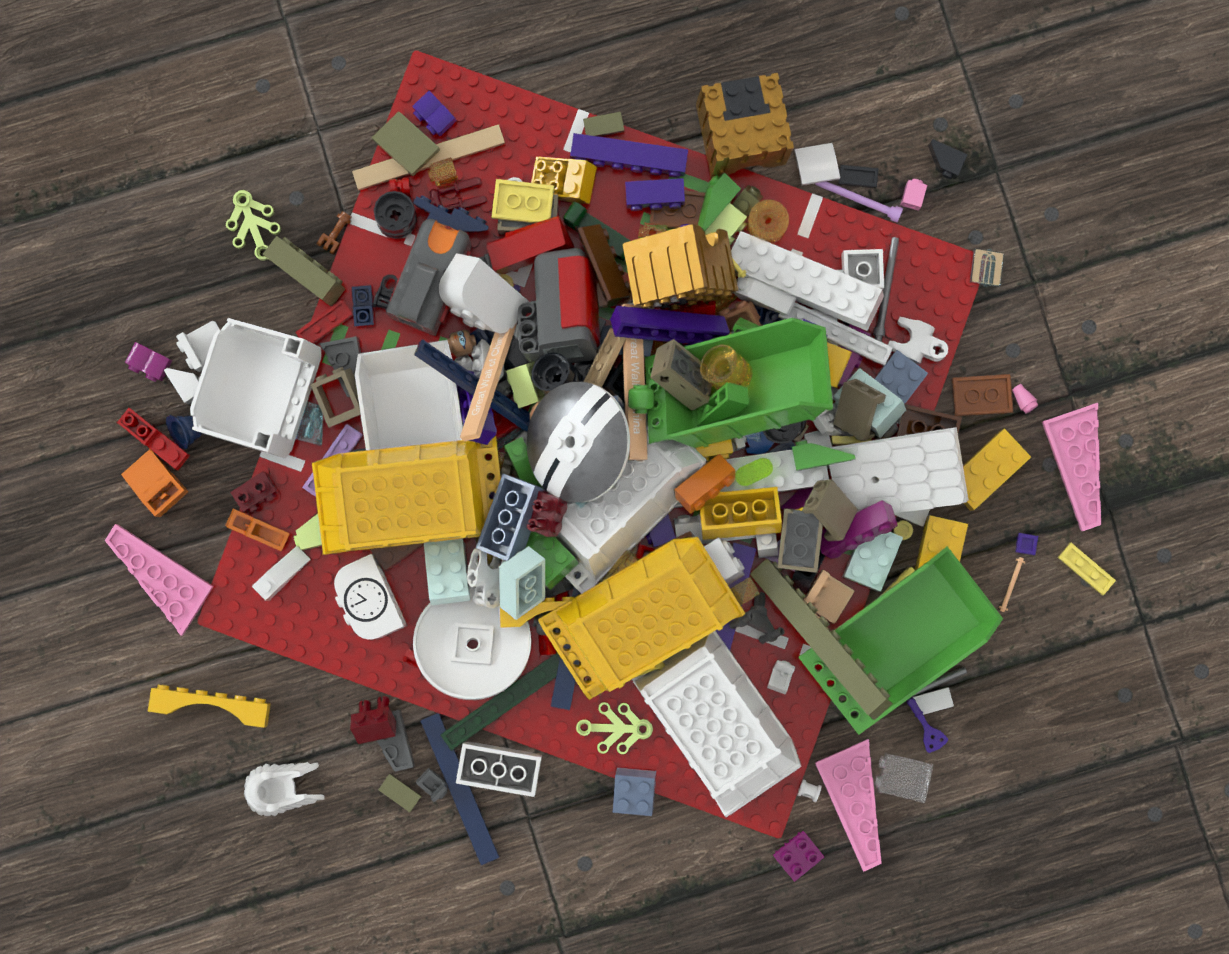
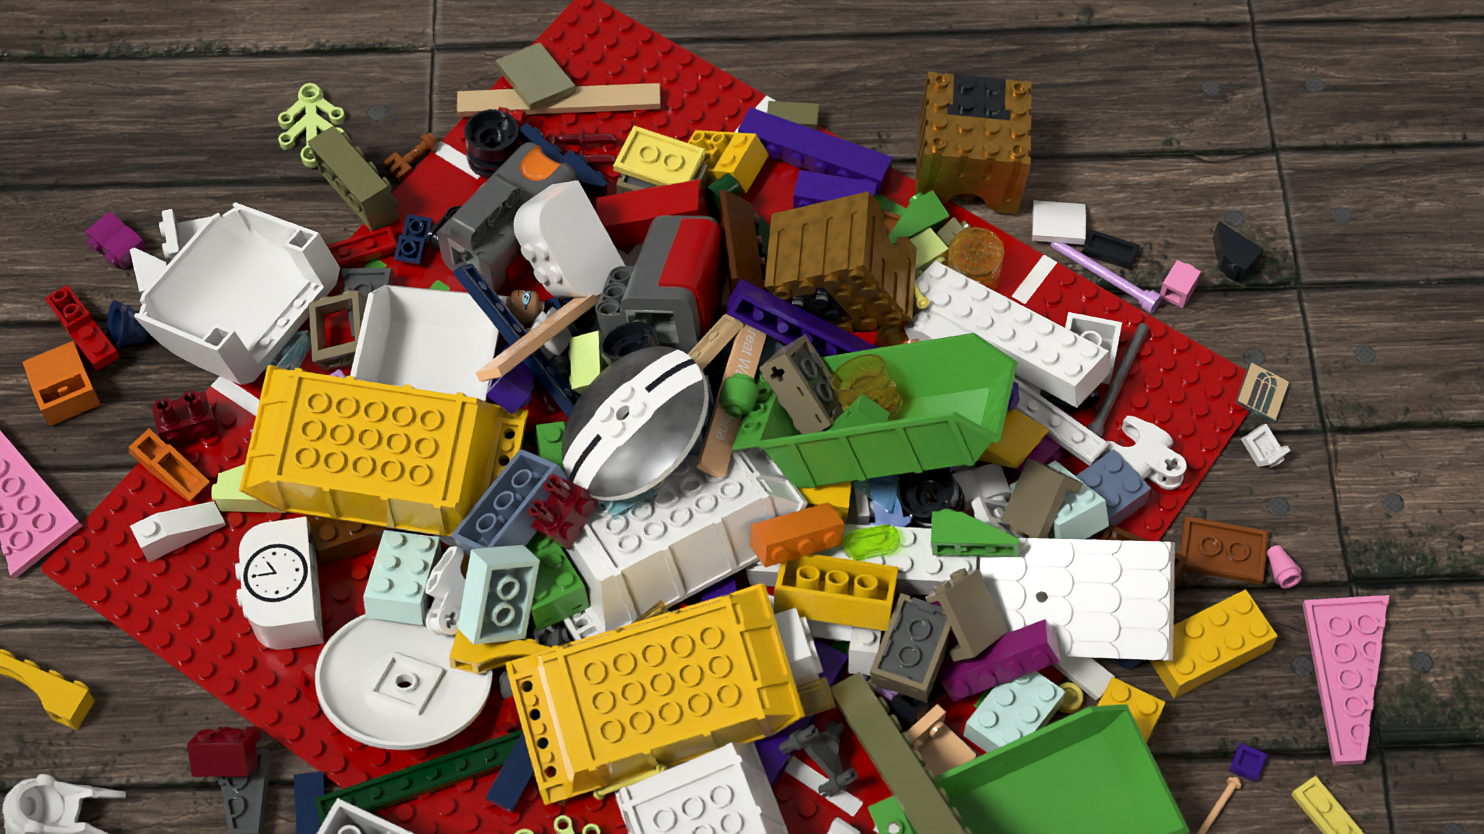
camera: 15 degrees right, 25 degrees down
dark purple brick [412,91,456,136] -> none
clear yellow brick [427,157,458,186] -> none
none -> white bracket [1241,424,1290,468]

